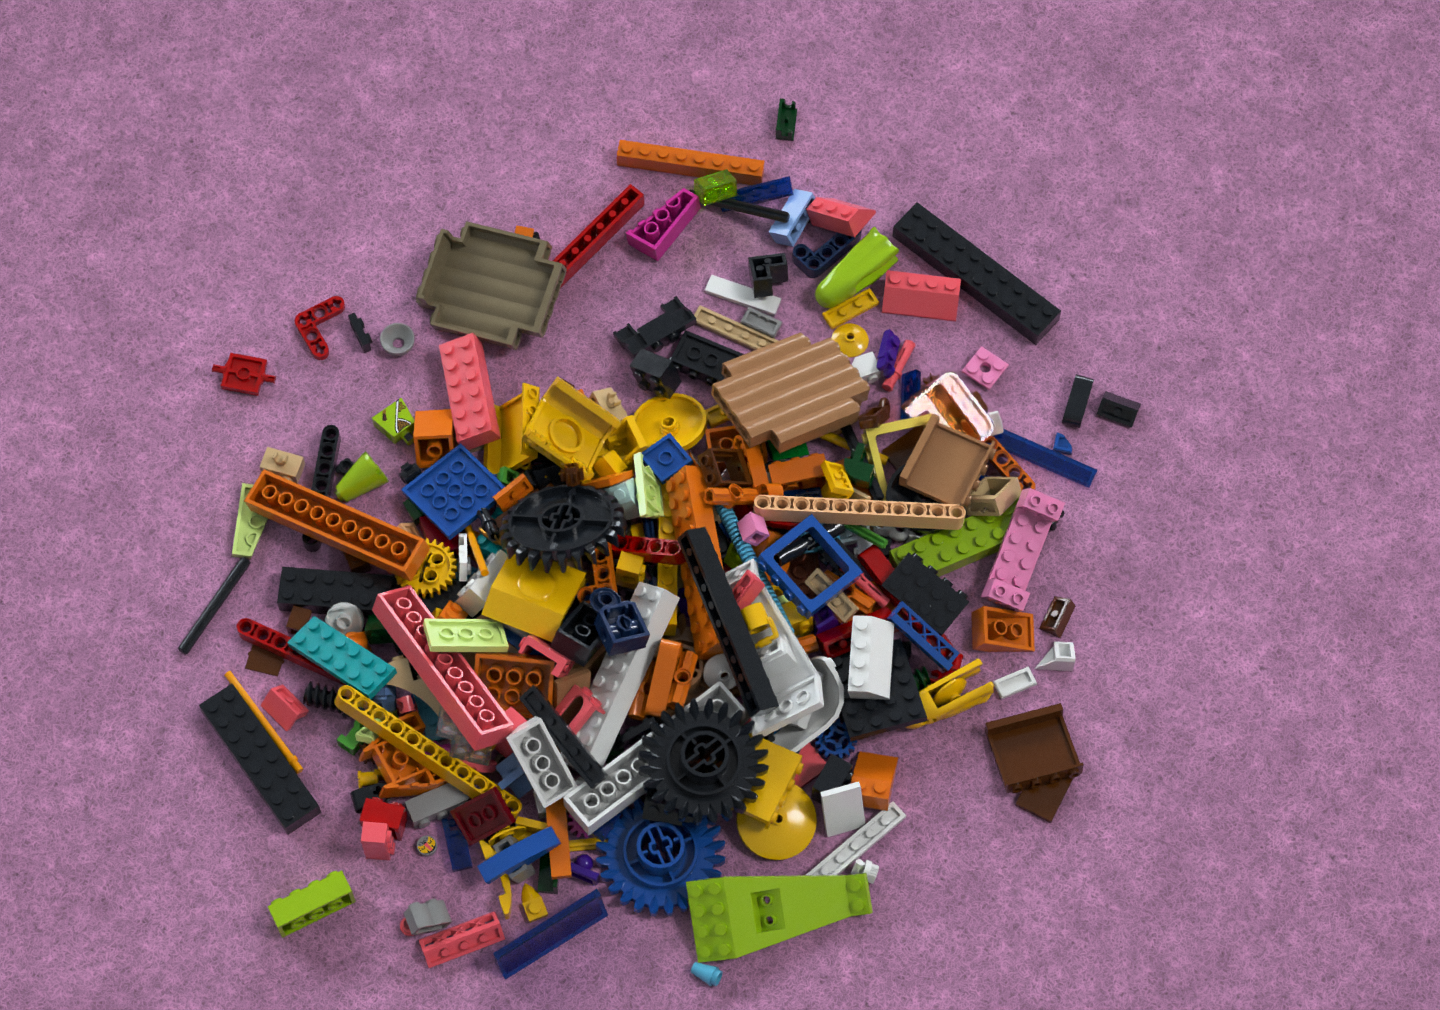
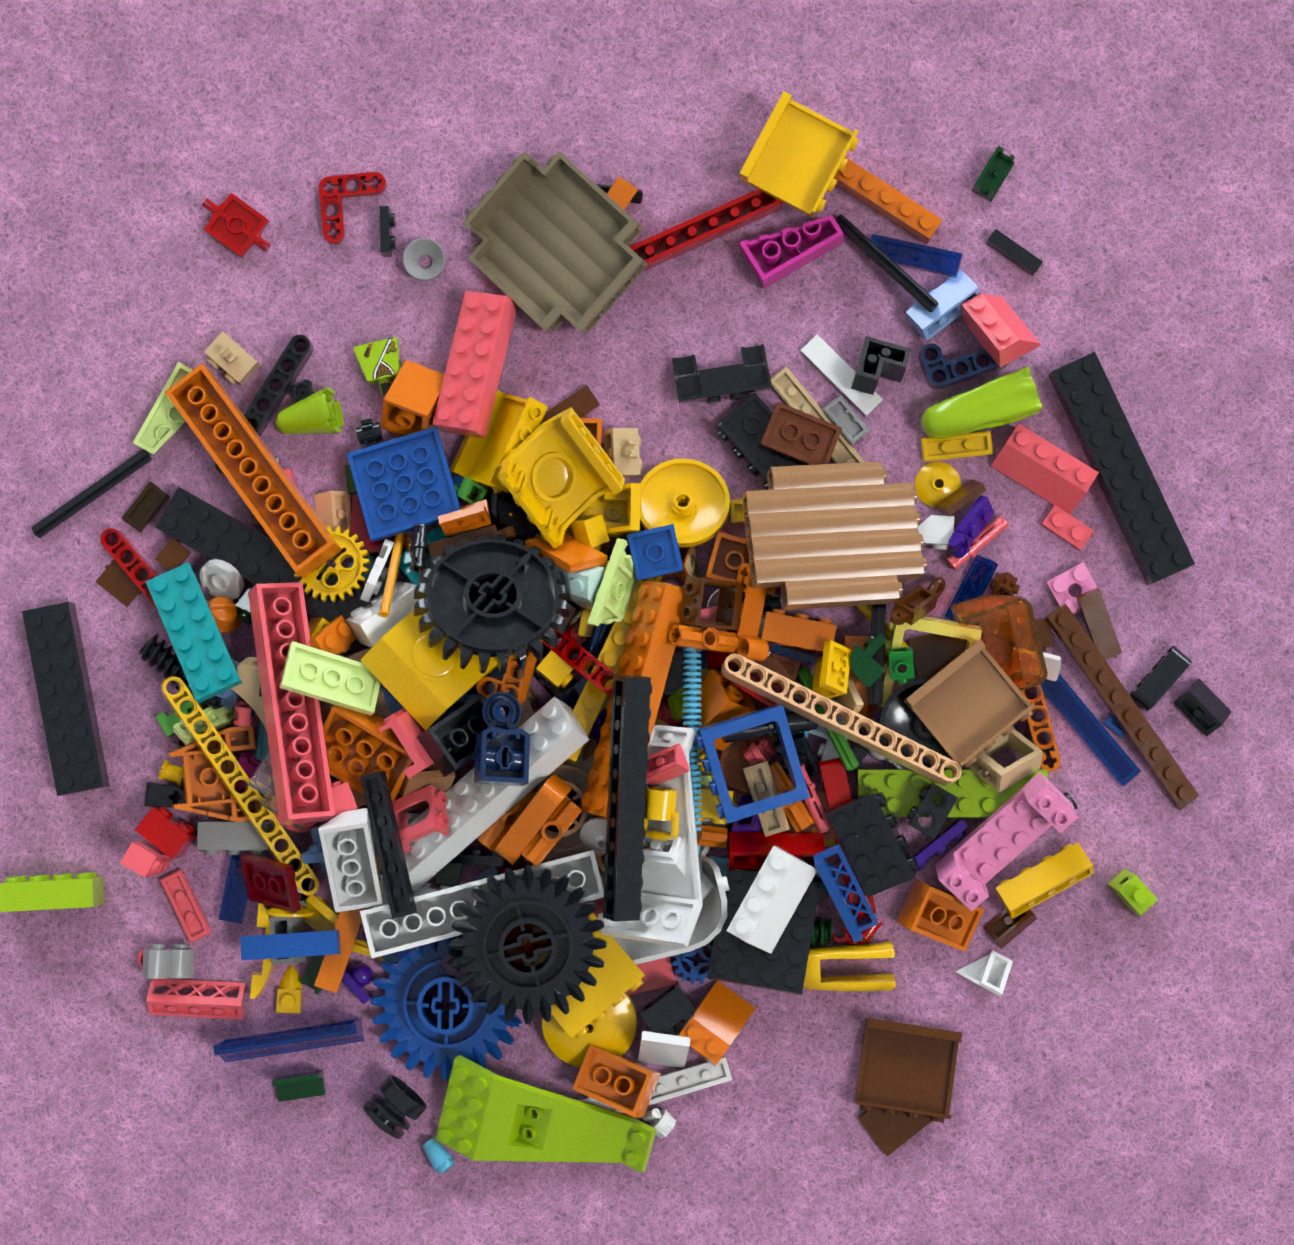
camera: 30 degrees right, 20 degrees up
light orange bar [224,671,303,774] -> none
coral panel [261,684,309,731] -> none
tile [417,836,437,857] -> none
reddish brown gear [560,463,584,486] -> none
black brick [629,348,682,399] -> none
clear neon green brick [694,169,737,206] -> none
bright pink brick [737,512,770,546] -> none
yellow dish [933,678,967,706] -> none
white tile [993,666,1037,700] -> none
none -> dark brown tile [122,481,170,533]
none -> coral tile [160,869,212,943]
none -> dark green panel [272,1070,326,1102]
none -> black wheel [363,1075,427,1139]
none -> orange slope [572,1044,661,1118]
none -> yellow panel [739,91,860,218]
none -> coral piece [742,739,776,766]
none -> copper plate [760,401,842,465]
none -> green brick [887,647,915,684]
none -> black brick [906,783,958,839]
none -> dark purple plate [914,819,968,871]
none -> reddish brown tile [935,479,986,516]
none -> black piece [986,229,1043,276]
none -> yellow brick [996,842,1094,919]
none -> coral plate [1041,505,1094,550]
none -> reddish brown plate [1045,604,1199,810]
none -> reddish brown tile [1076,588,1122,660]
none -> lime torso [1107,868,1158,918]

